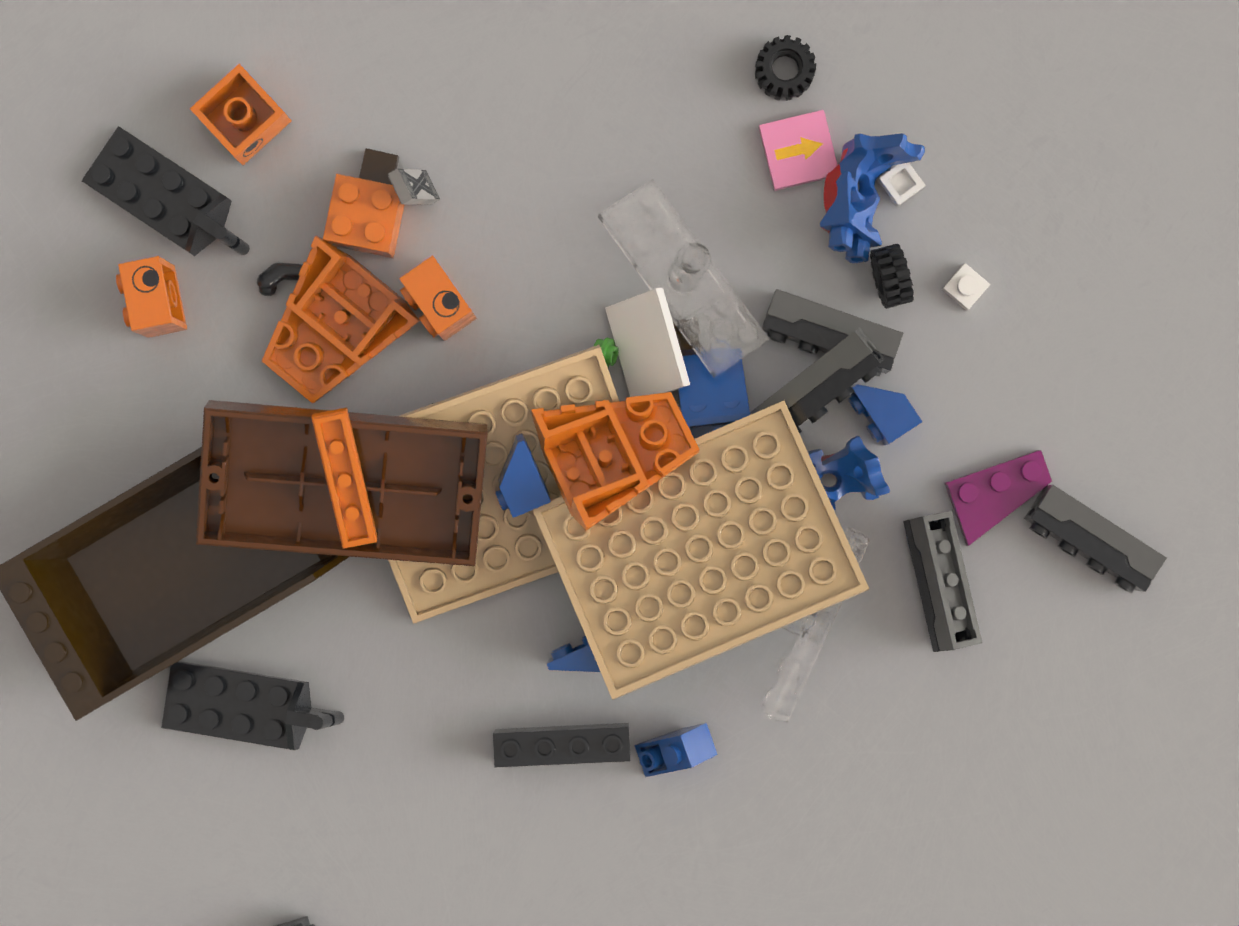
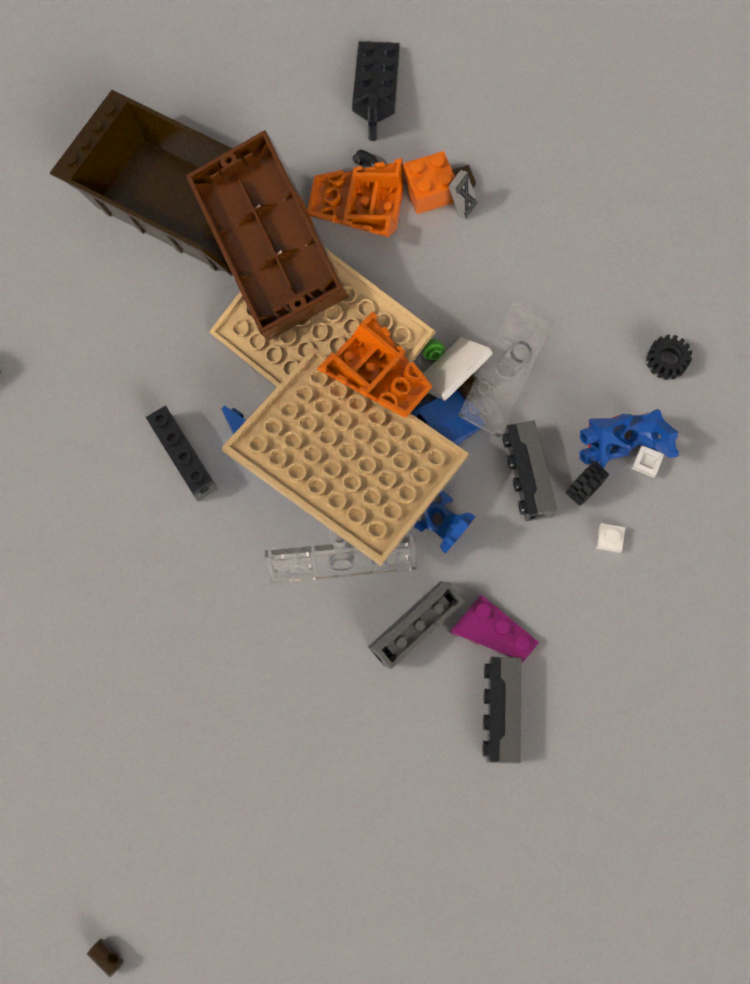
camera: 60 degrees right, 15 degrees down
orange brick [116,256,187,338] -> none
black hinge [161,661,344,750] -> none
orange brick [190,63,291,165] -> none
orange tile [311,407,378,549] -> none
orange brick [399,255,477,341] -> none
blue slope [495,433,551,518] -> none
blue slope [634,723,718,777] -> none
piece [750,327,885,434] -> none
bright pink tile [759,110,837,191] -> none
blue slope [848,384,923,446] -> none

